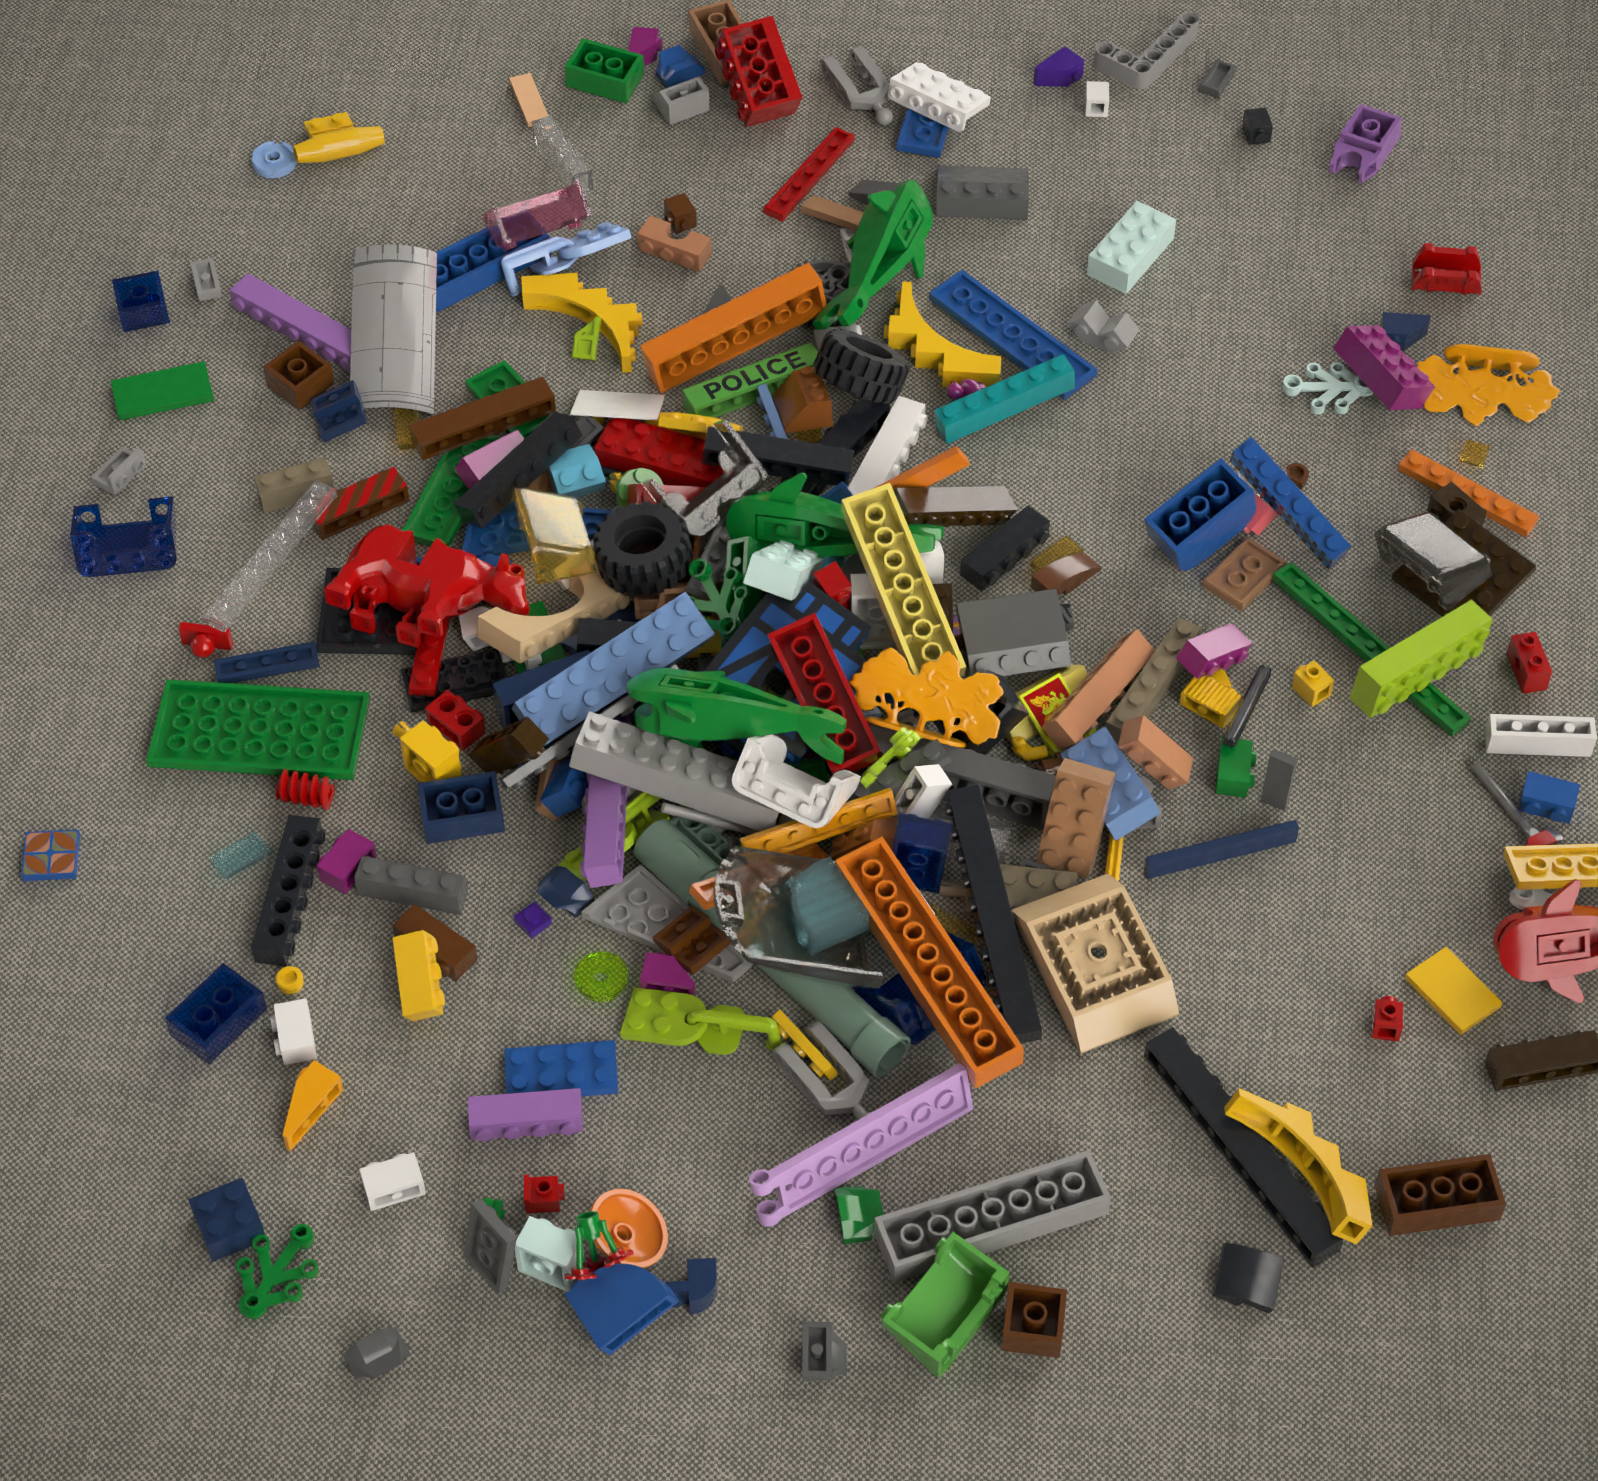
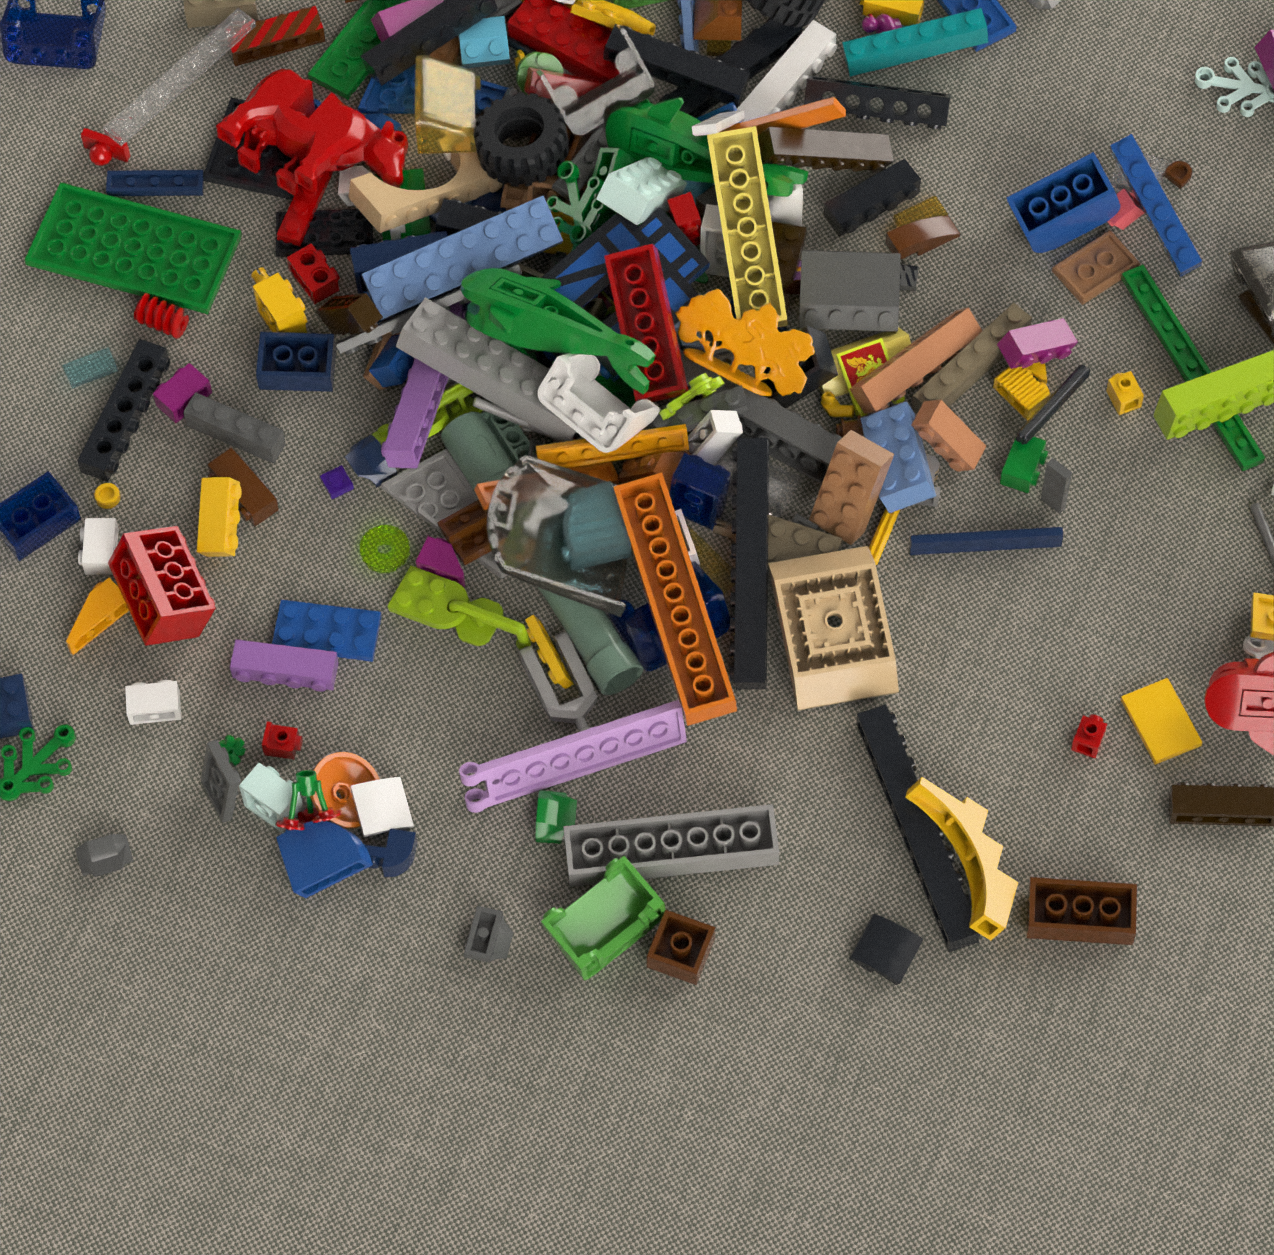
camera: 15 degrees right, 10 degrees up
none -> red brick [108,526,216,646]
none -> white slope [350,777,414,837]
none -> white tile [692,110,745,136]
none -> black brick [804,75,951,129]

